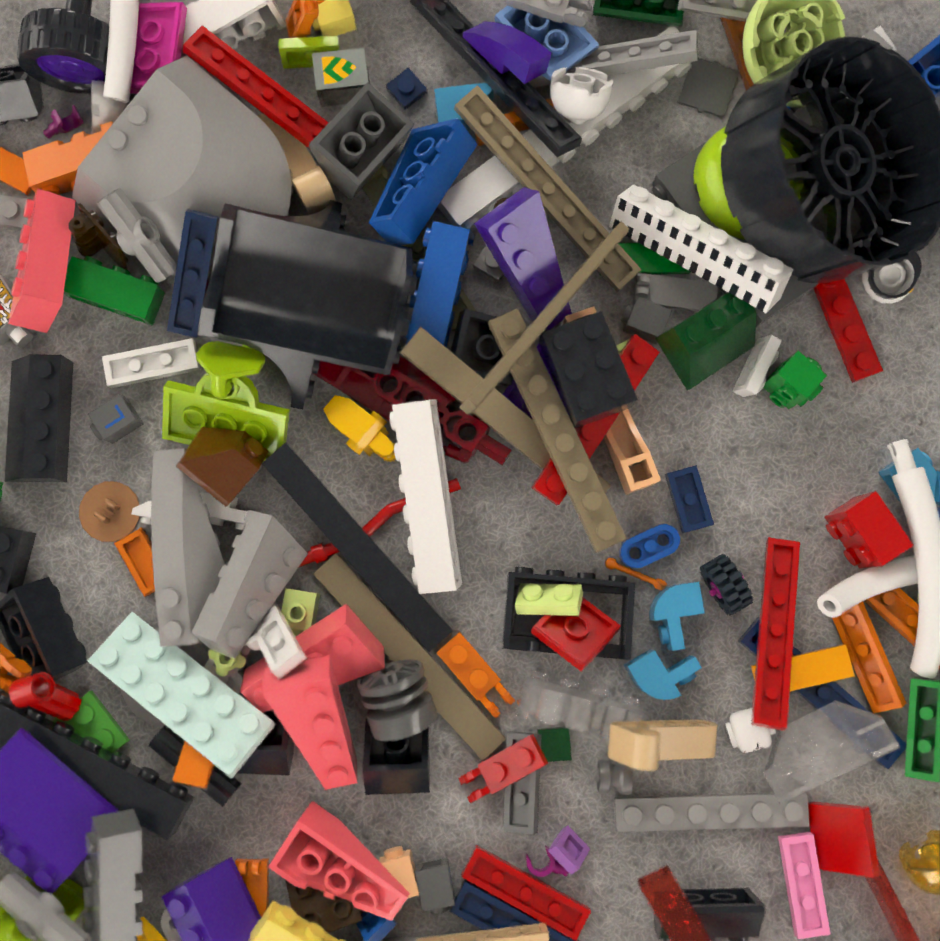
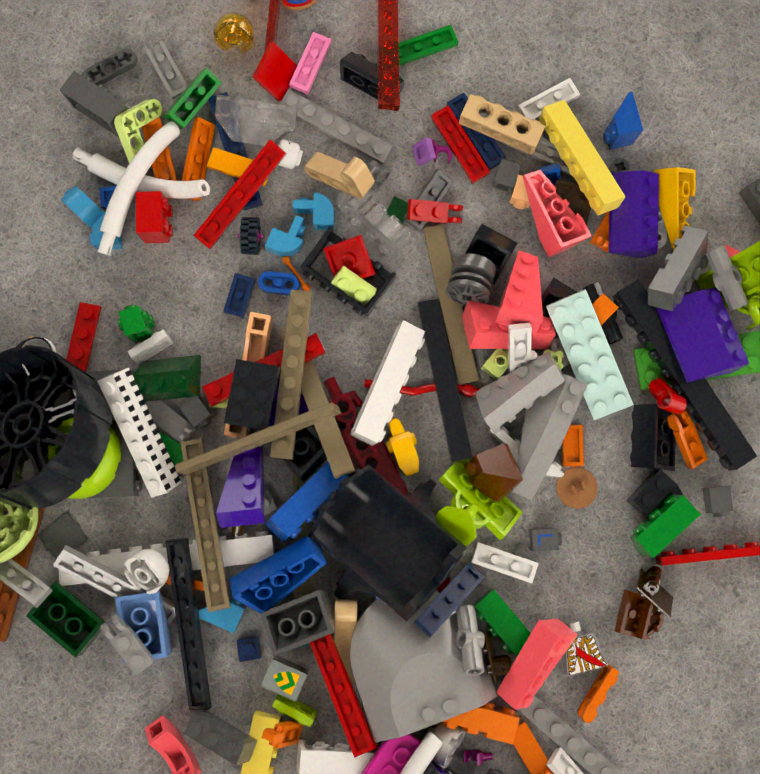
camera: 150 degrees left, 0 degrees up
black slope [4,354,74,482] -> none
orange hinge [436,632,516,718] -> none
dark purple slope [463,21,552,84] -> none

